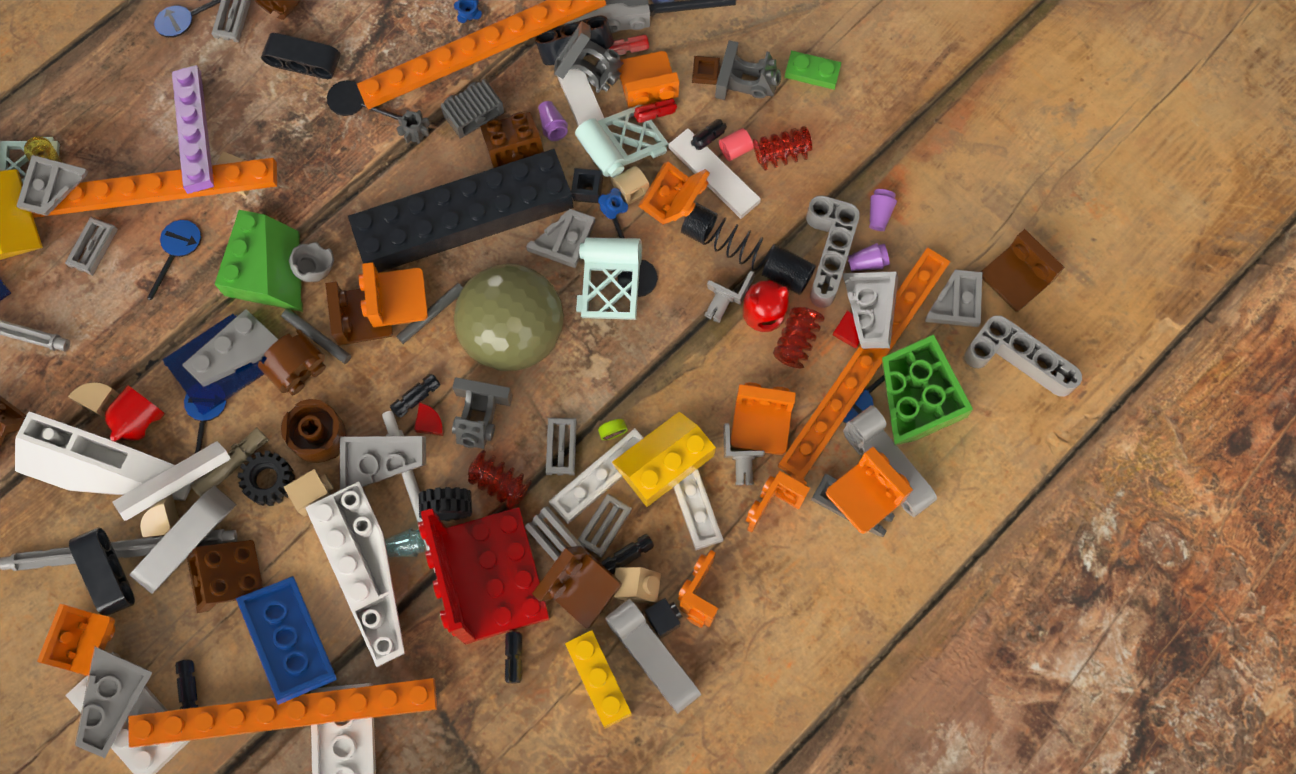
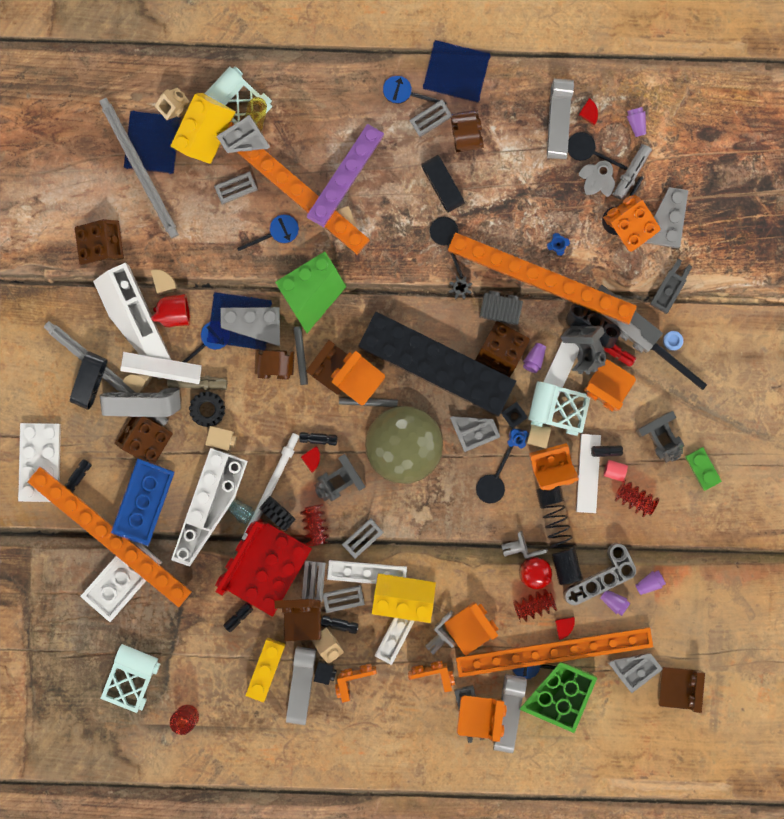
camera: 45 degrees right, 15 degrees up
orange bracket [37,604,115,676] -> none
light grey wing [75,646,152,758] -> none
reddish brown brick [281,399,346,463] -> none
light grey hair [289,242,334,282] -> none
light grey wing [340,436,426,490] -> none
light aqua piece [576,237,642,320] -> none
lime tile [598,419,628,440] -> none
red piece [634,98,677,123] -> none
reddish brown tile [692,56,720,85] -> none
light grey wing [842,271,898,349] -> none
light grey beam [964,315,1082,397] -> none

